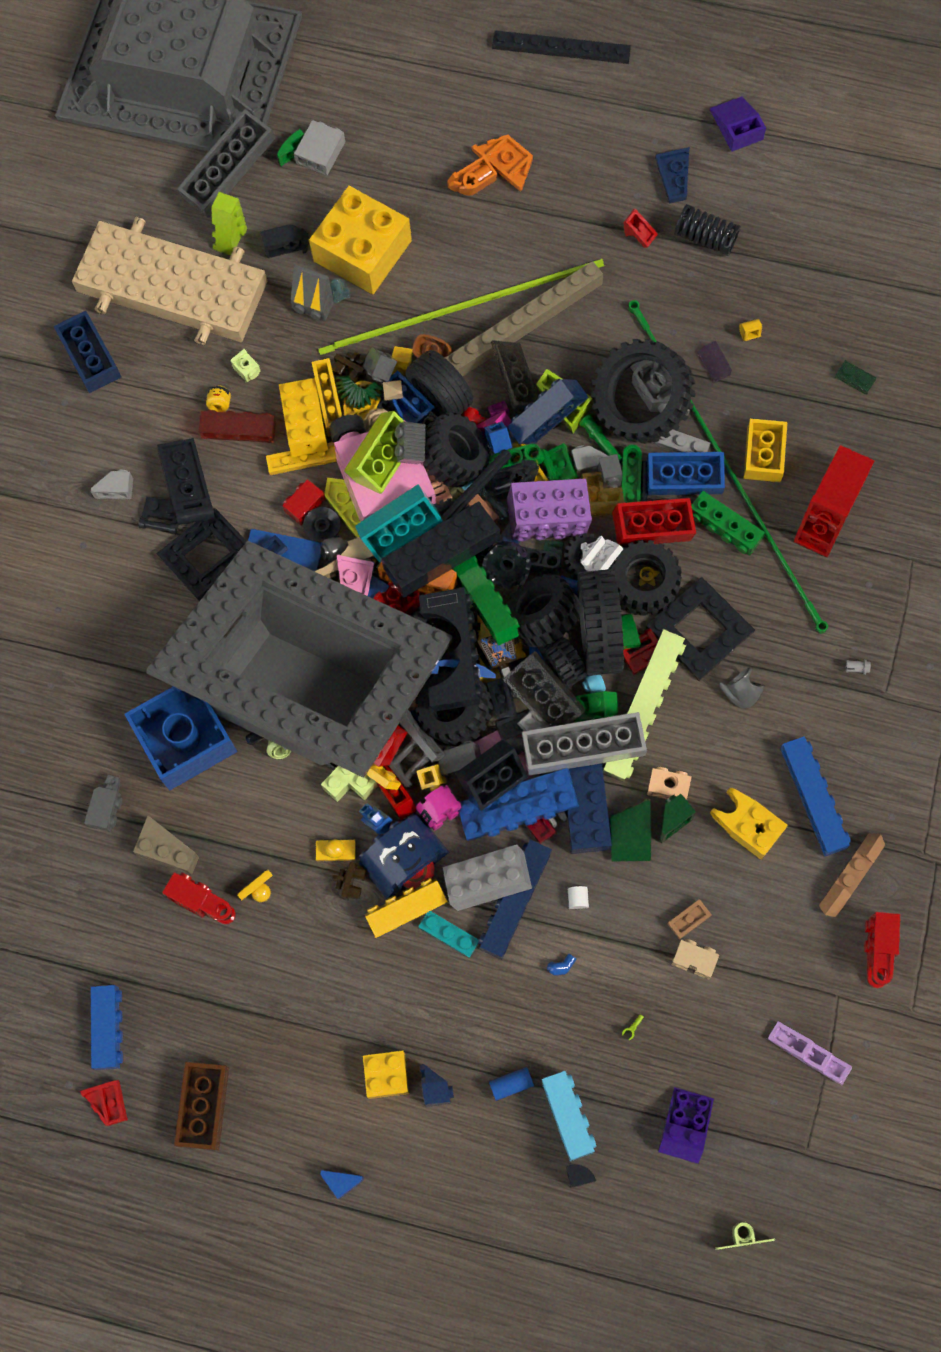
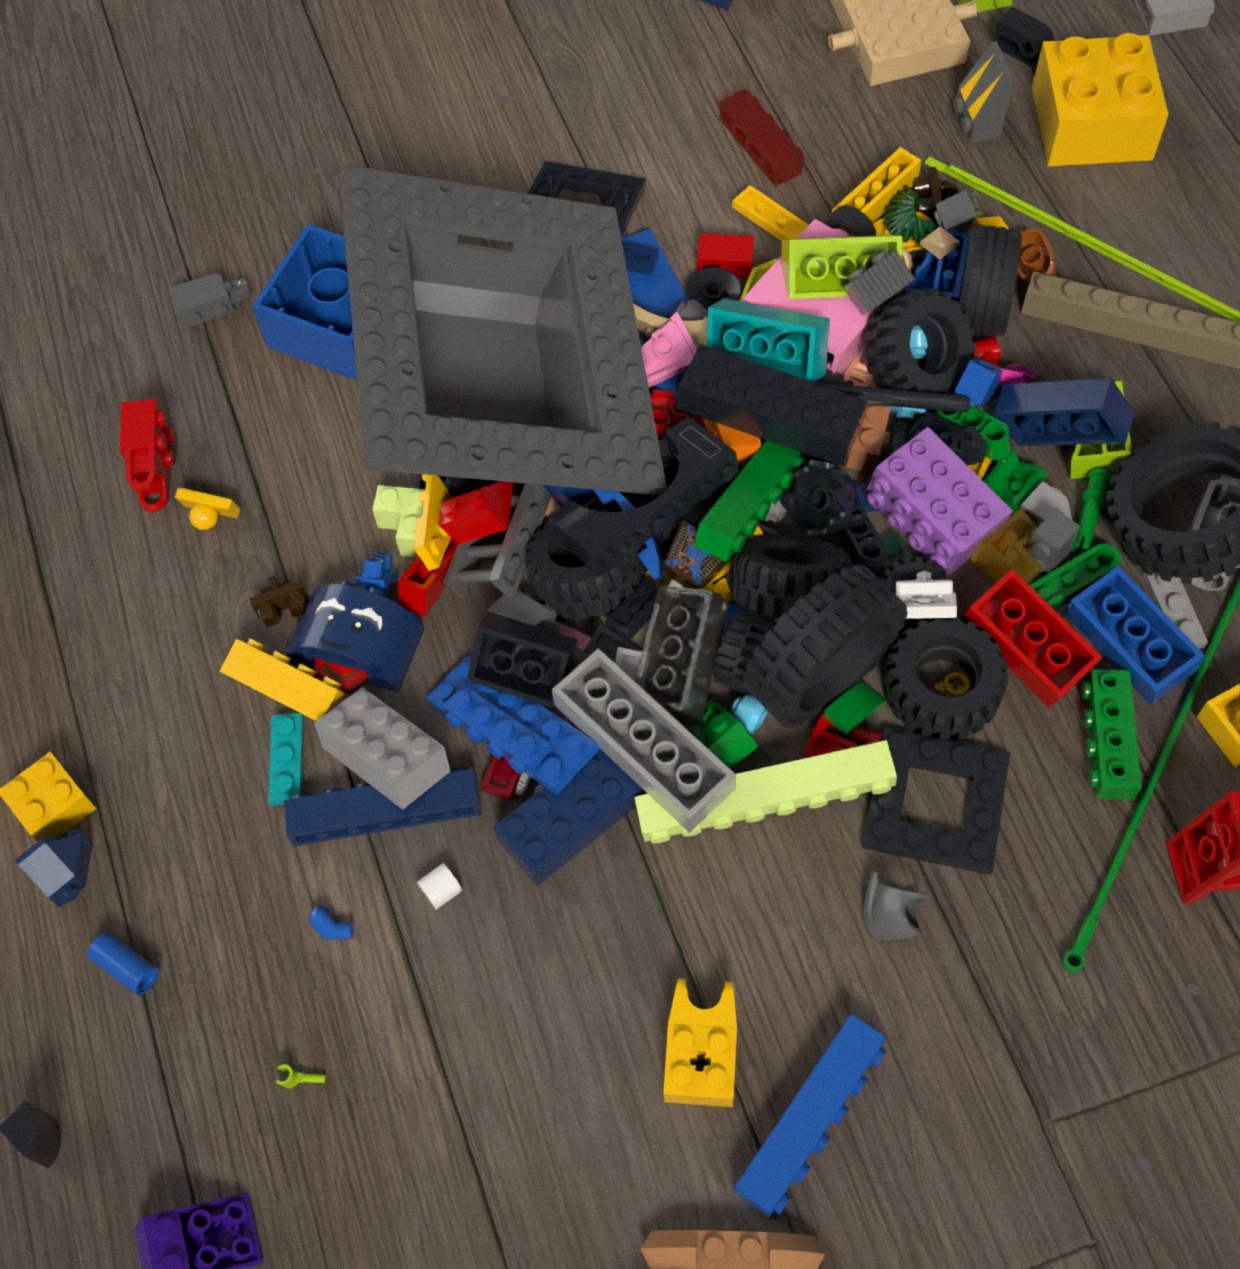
camera: 55 degrees right, 10 degrees down
light grey slope [91,469,133,499] -> none
dark tan wedge [133,816,199,875] -> none
black plate [139,497,179,534] -> none
black hinge [157,438,214,525] -> none
yellow head [206,386,231,413] -> none
yellowish green brick [230,349,261,382] -> none
yellow brick [279,378,328,457] -> none
yellow tile [316,839,356,861] -> none
clear light blue brick [330,278,351,303] -> none
yellow brick [416,764,447,791] -> none
dark pink brick [416,785,461,831] -> none
clear smoke slope [491,340,538,416] -> none
medium azure brick [542,1071,597,1161] -> none
dark green slope [610,799,651,862] -> none
light nougat brick [647,767,691,800] -> none
dark green slope [659,794,696,843] -> none
medium nougat plate [668,899,712,940] -> none
tan brick [672,939,719,980] -> none
light grey pin [846,659,871,675] -> none

